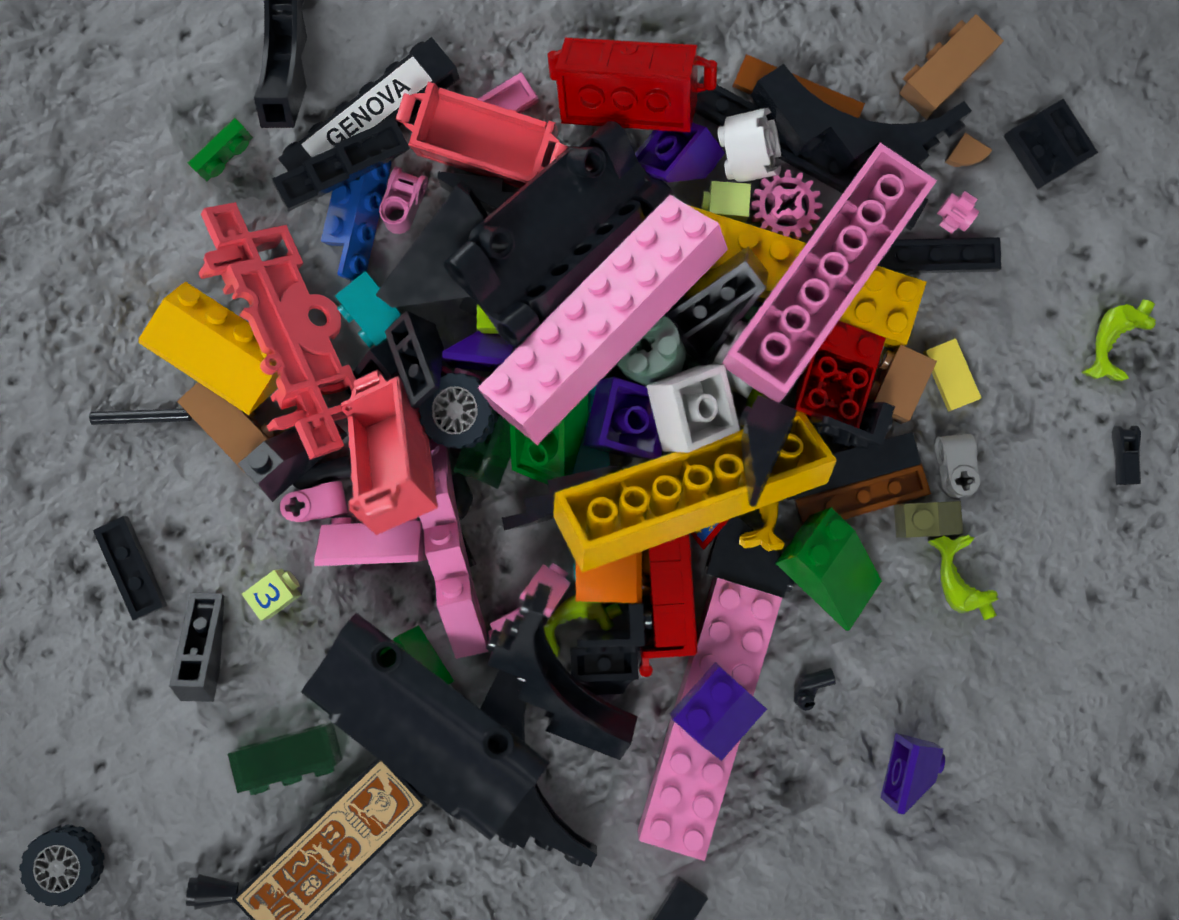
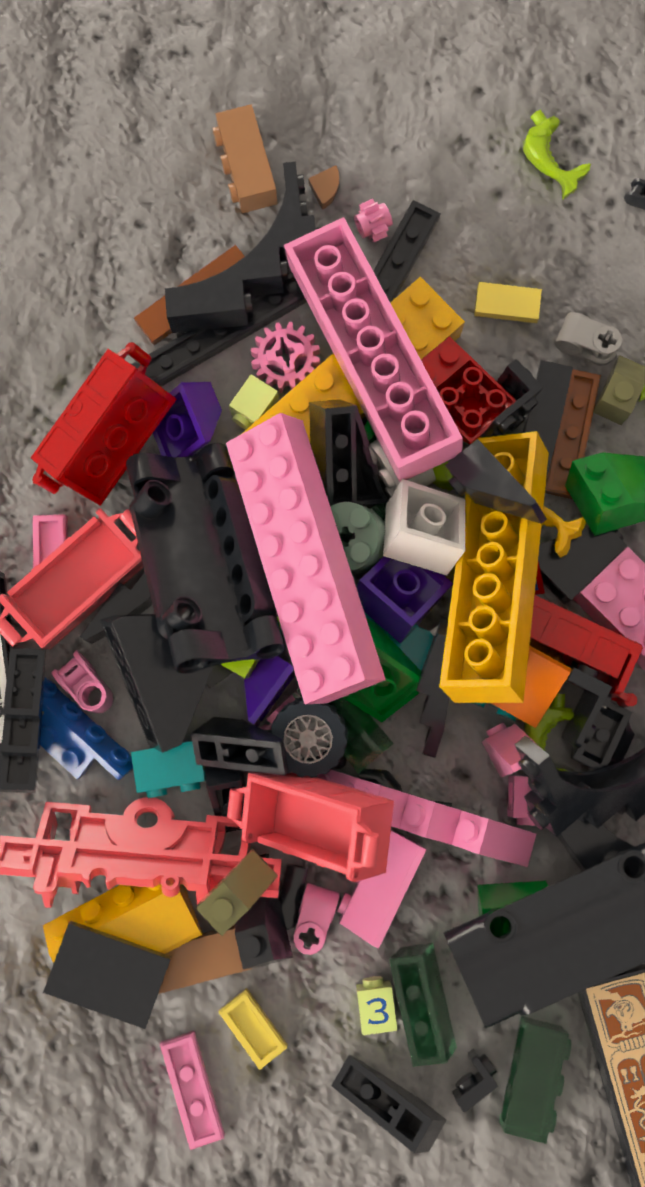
camera: 60 degrees left, 5 degrees down
black bar [89,408,192,425] -> none
black plate [93,516,168,621] -> none
white brick [718,108,781,183] -> none
medium nougat brick [868,344,937,424] -> none
black slope [1003,99,1098,190] -> none
none -> black tile [43,921,172,1029]
none -> bright pink tile [160,1031,225,1150]
none -> olive slope [196,849,278,936]
none -> light yellow tile [218,988,288,1070]
none -> clear green brick [389,943,457,1067]
none -> black bracket [452,1049,498,1113]

